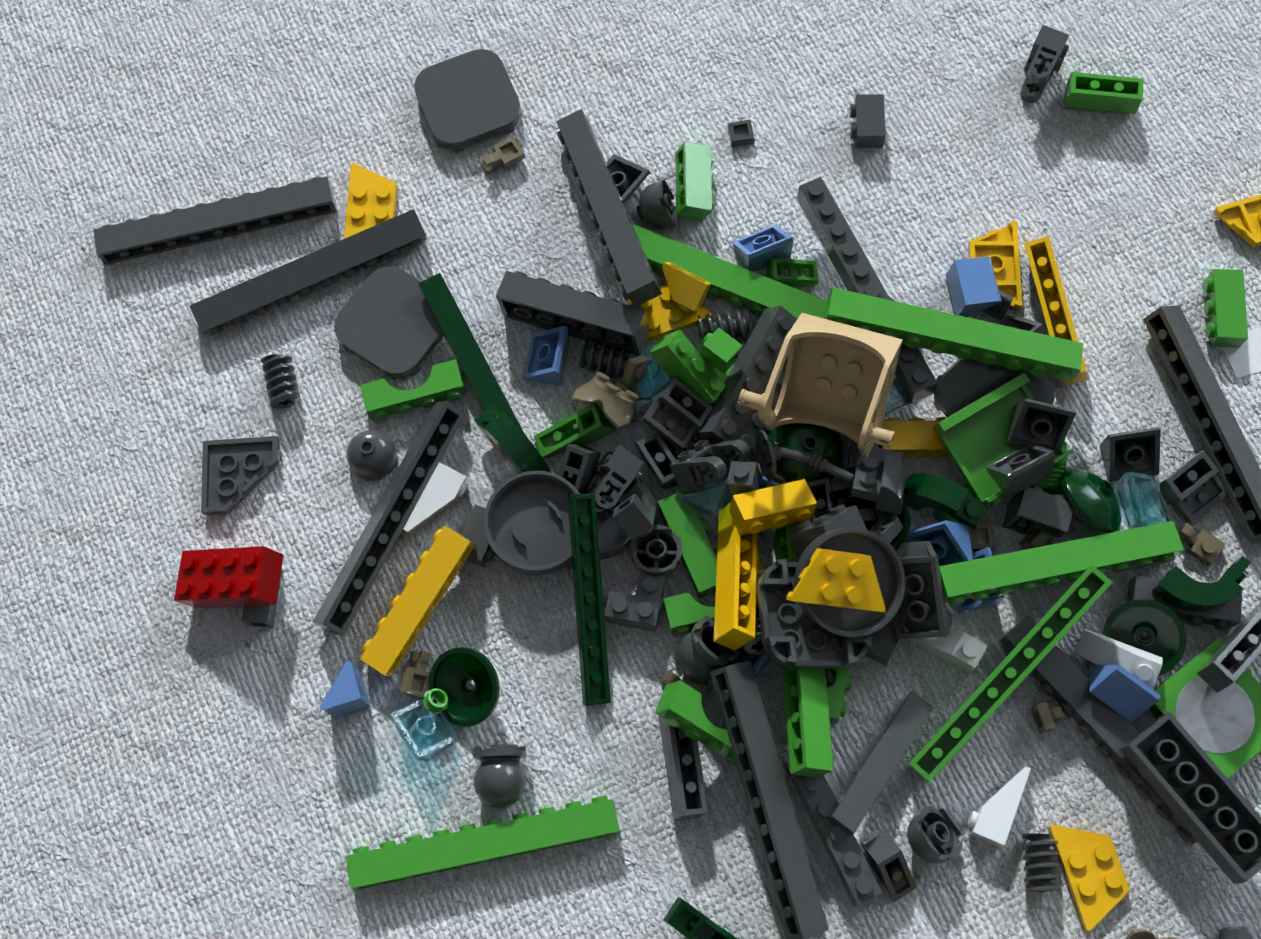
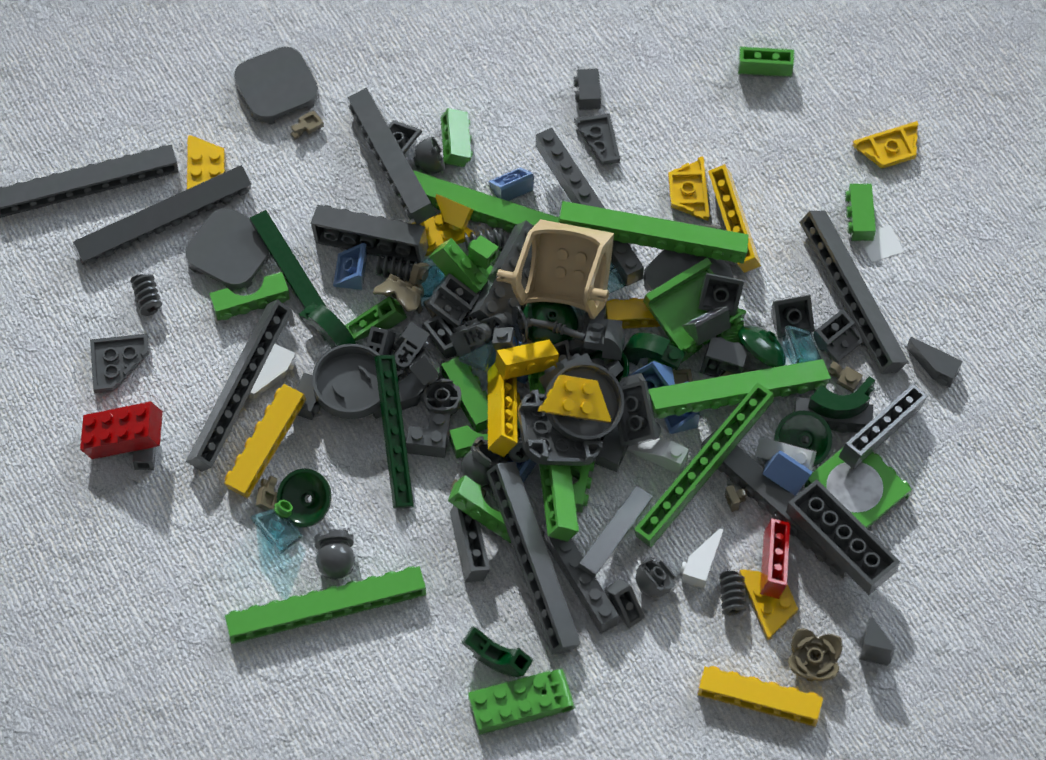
camera: 10 degrees left, 10 degrees down
medium blue slope [319,660,371,718] -> none
dark grey cylinder [346,430,398,481] -> none
dark grey tile [727,119,755,147] -> none
bright green slope [766,258,819,287] -> none
medium blue slope [946,257,1002,317] -> none
dark grey tile [982,290,1014,320] -> none
dark grey brick [1020,25,1070,103] -> none
none -> dark grey wing [574,113,620,165]
none -> red brick [760,518,790,599]

